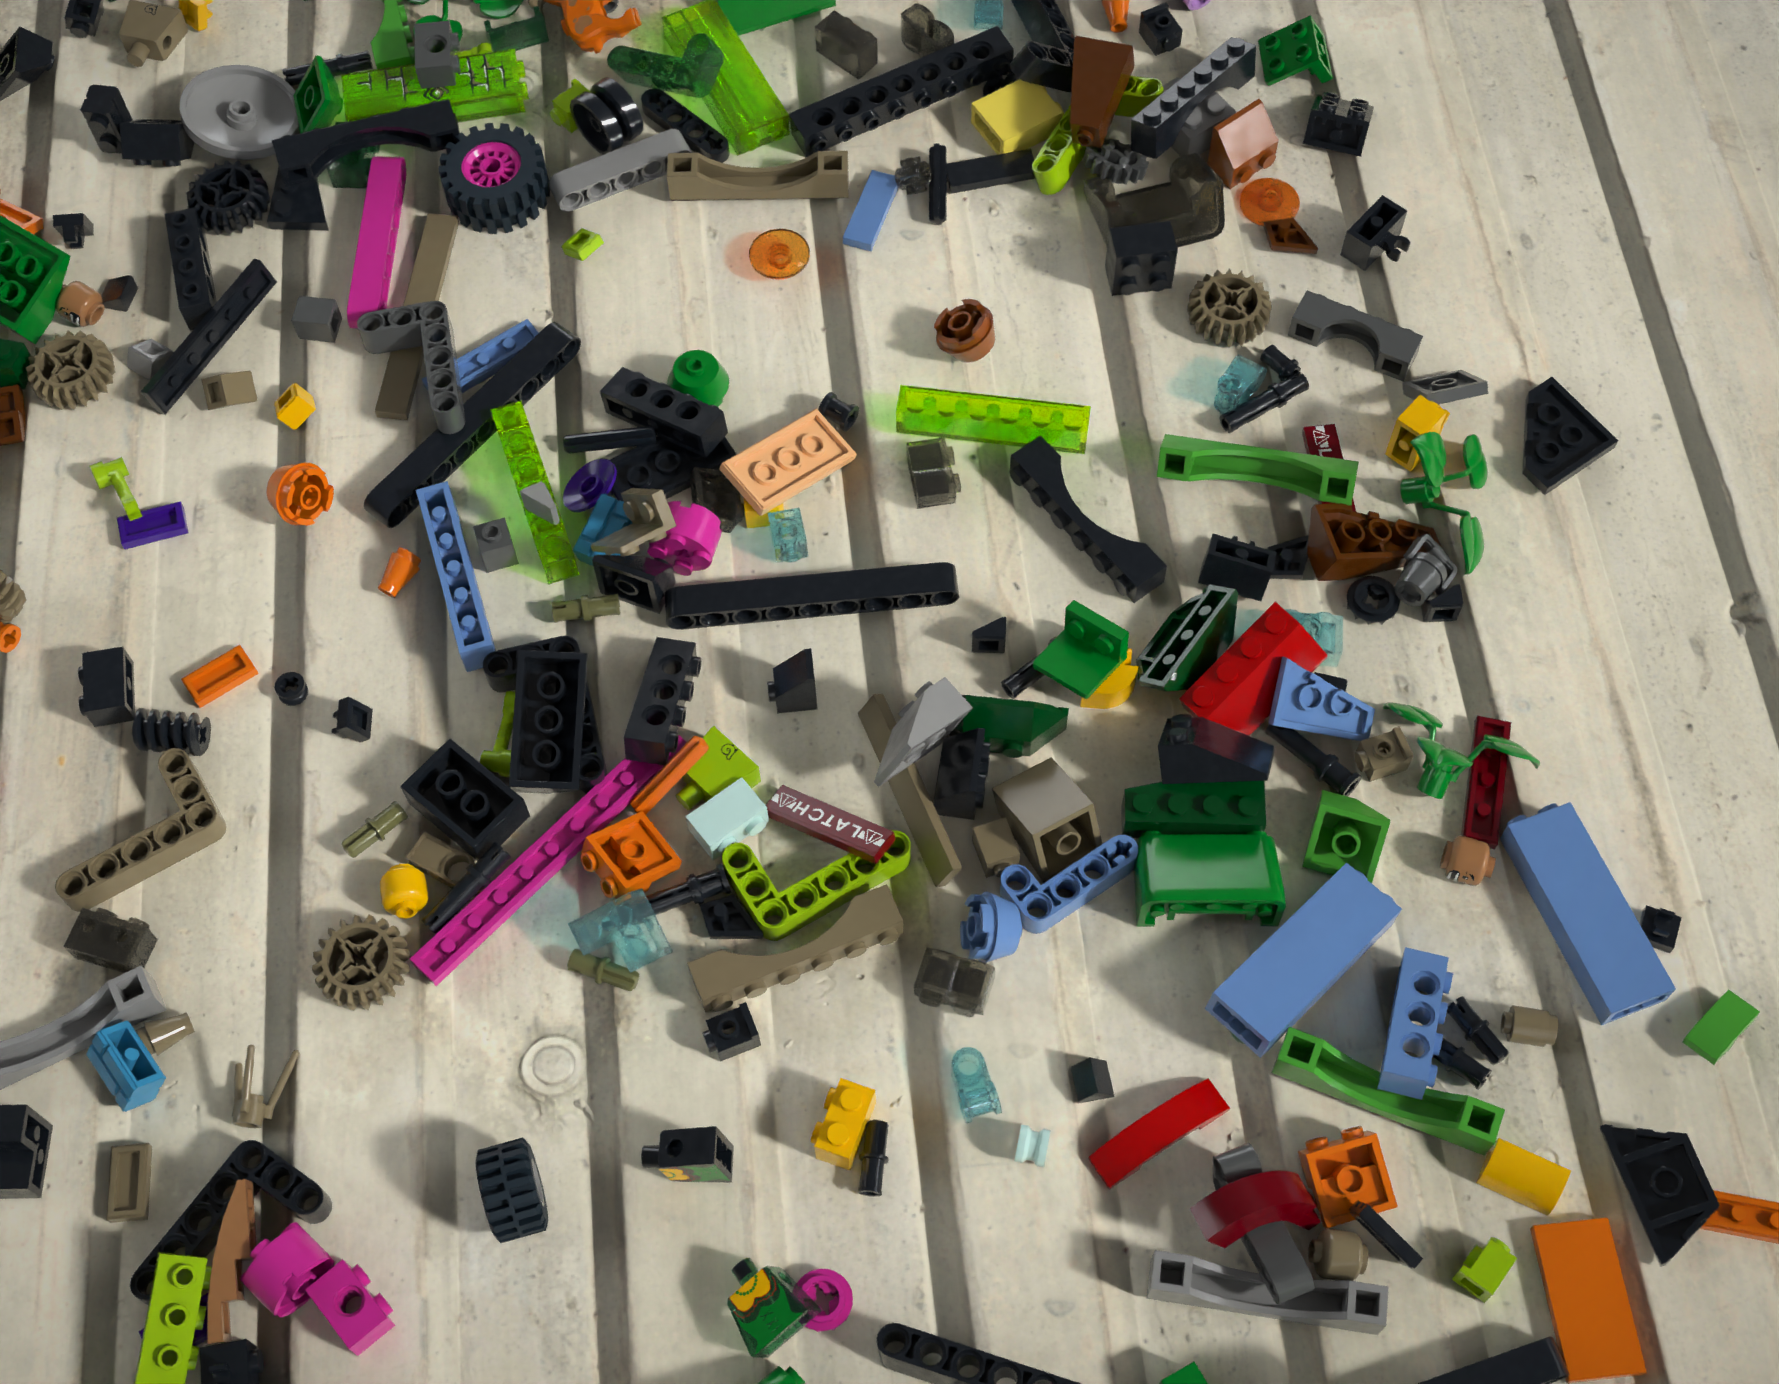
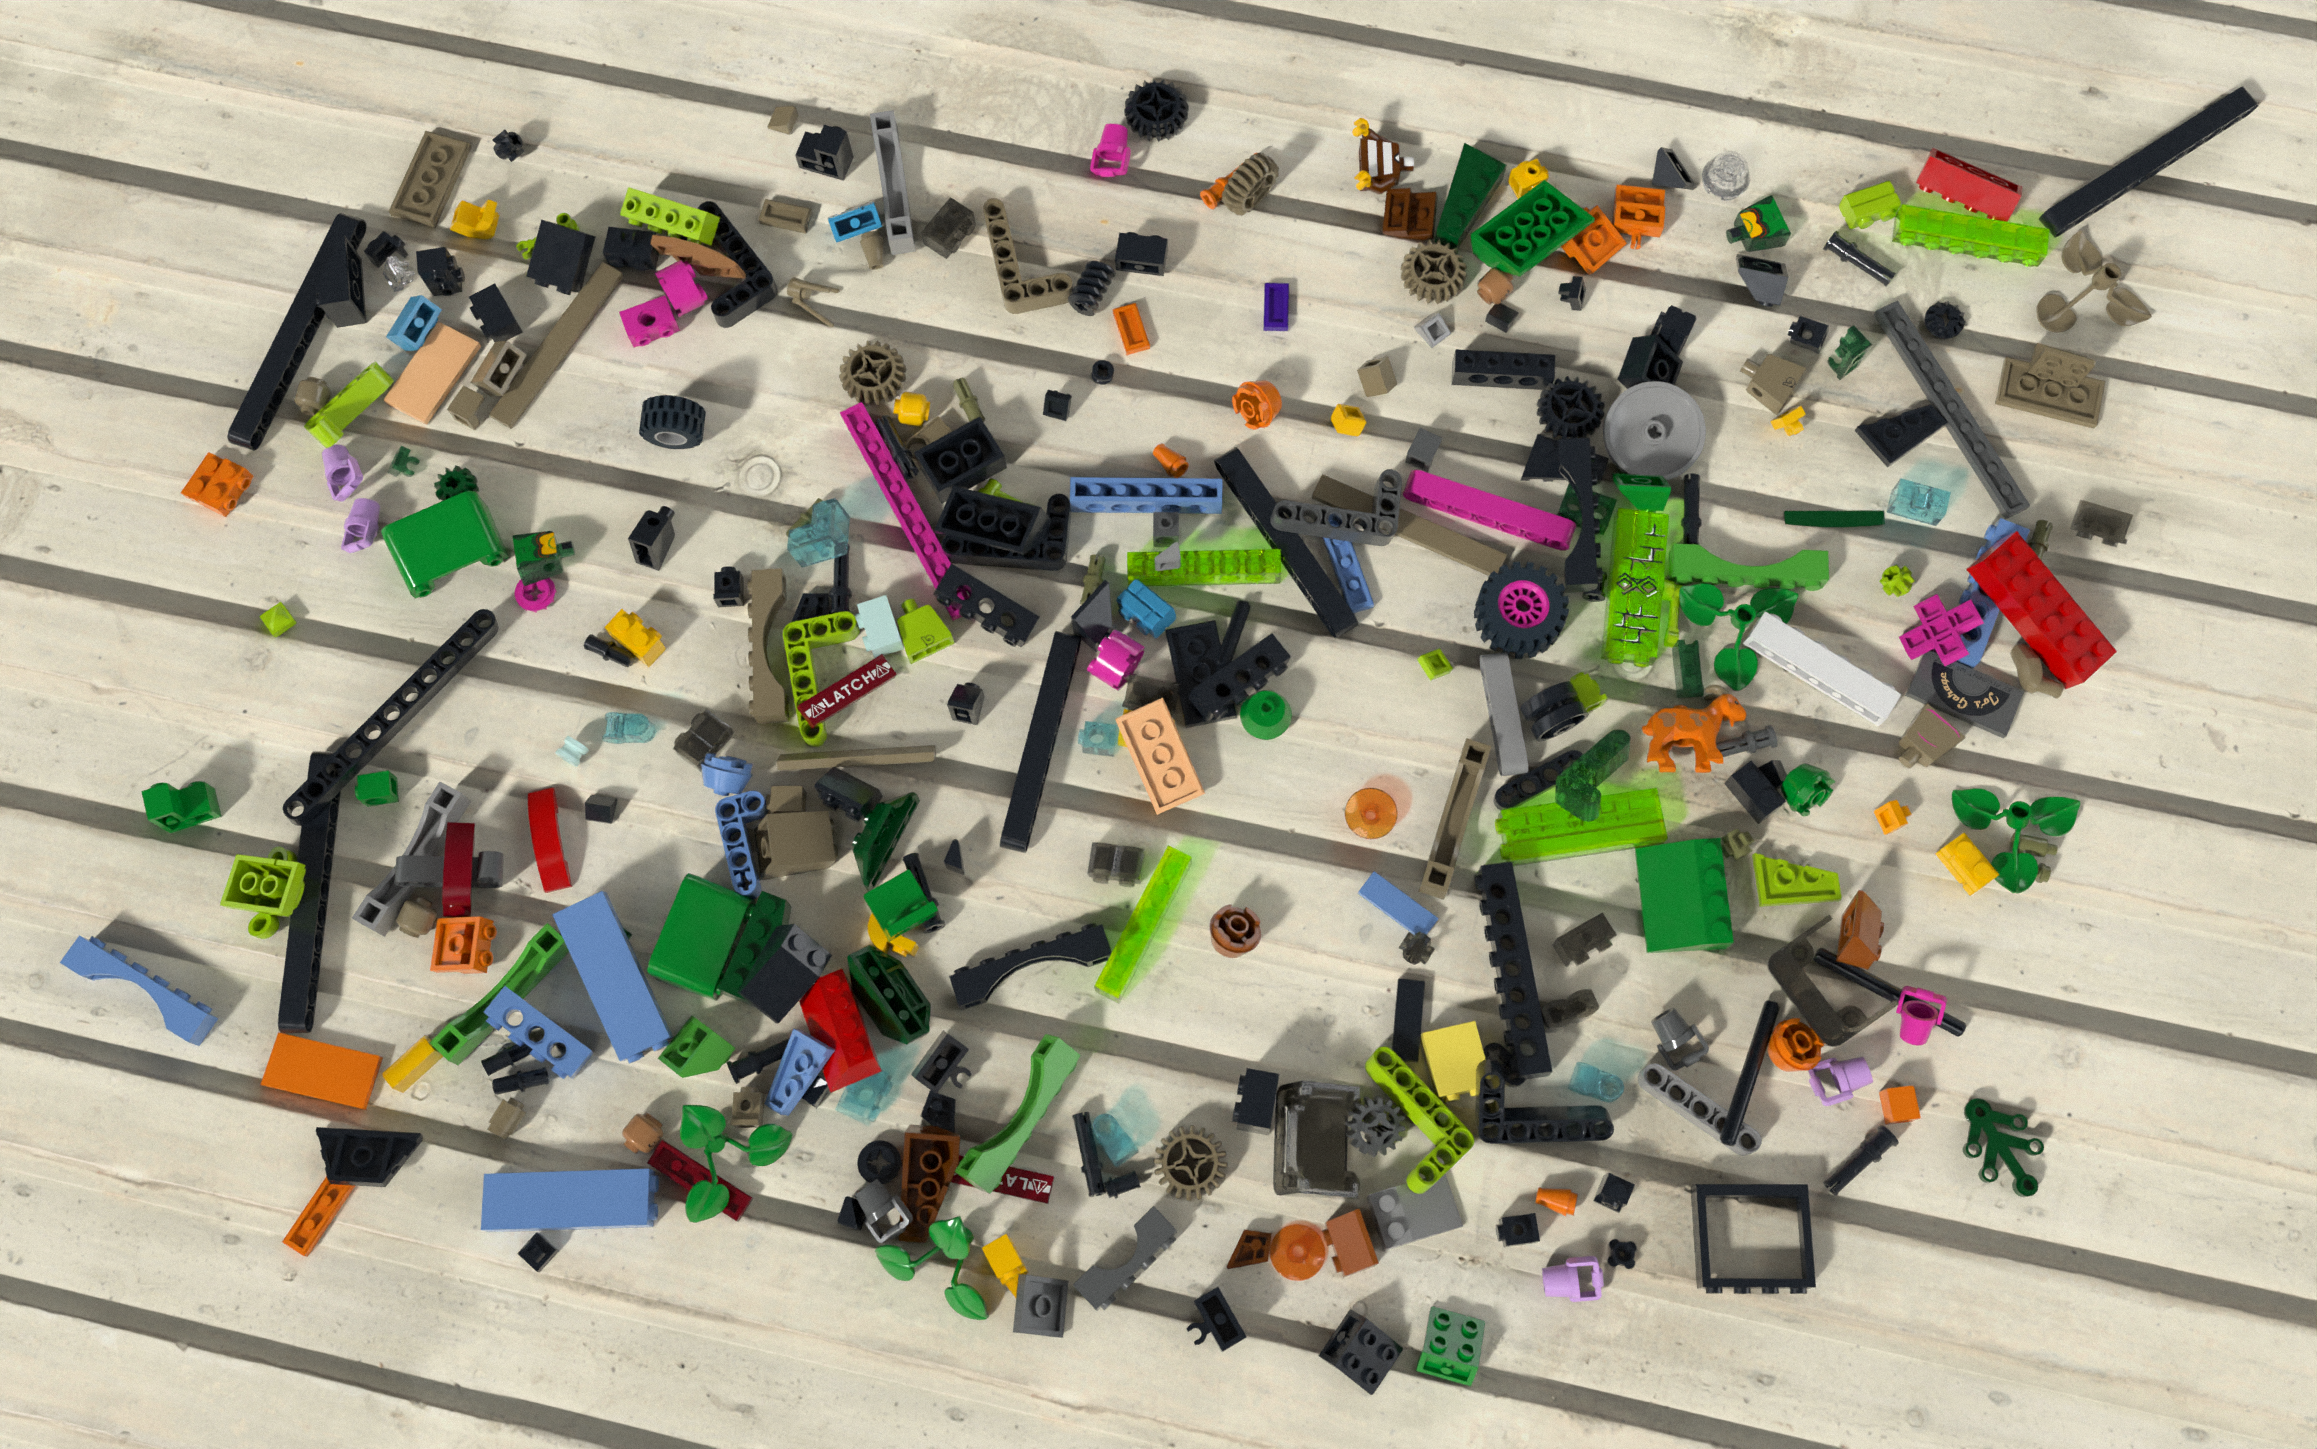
camera: 110 degrees right, 10 degrees up
lime brick [89,457,143,521] -> none
black tile [141,259,277,415] -> none
dark grey brick [414,21,461,89] -> none
dark purple dish [563,459,617,512] -> none
orange plate [580,811,682,904] -> none
dark tan bracket [590,488,676,557] -> none
orange axle [631,735,709,815] -> none
black bush [818,392,859,431] -> none
light grey slope [874,677,973,787] -> none
black axle [929,143,947,225] -> none
reddish brown slope [1070,36,1135,148] -> none
black arch [1131,37,1256,160] -> none
black tile [1349,1200,1423,1269] -> none
lime brick [1452,1237,1517,1303] -> none
black plate [1522,377,1619,495] -> none
bright green slope [1682,990,1760,1065] -> none

